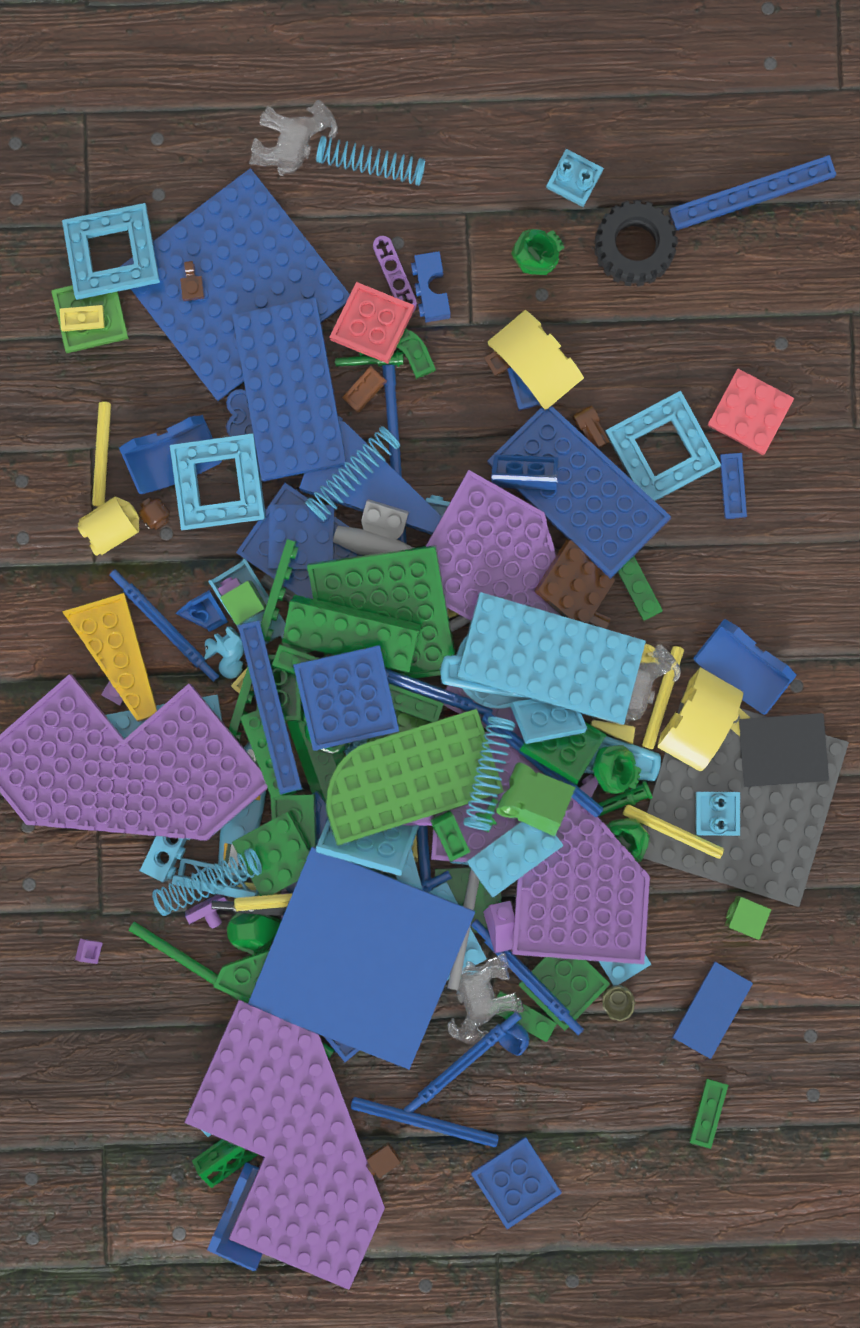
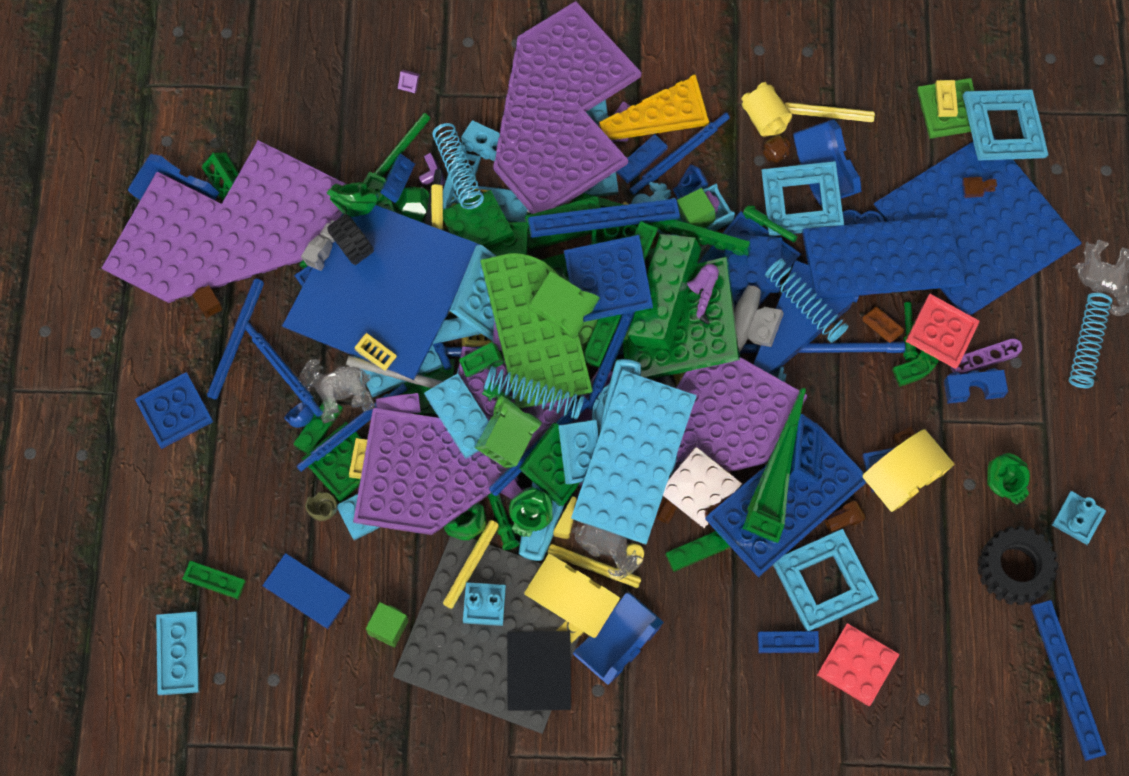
camera: 90 degrees right, 15 degrees down
none -> medium azure plate [156,612,199,695]
none -> light grey piece [301,220,335,271]
none -> green helmet [326,182,379,217]
none -> black tyre [327,213,374,265]
none -> light yellow plate [349,438,367,479]
none -> light yellow slope [354,333,397,371]
none -> blue plate [380,153,415,203]
none -> bright green piece [528,271,600,340]
none -> blue plate [616,135,668,184]
none -> medium lavender piece [687,264,719,325]
none -> green plate [742,388,806,543]
none -> green pin [743,205,798,242]

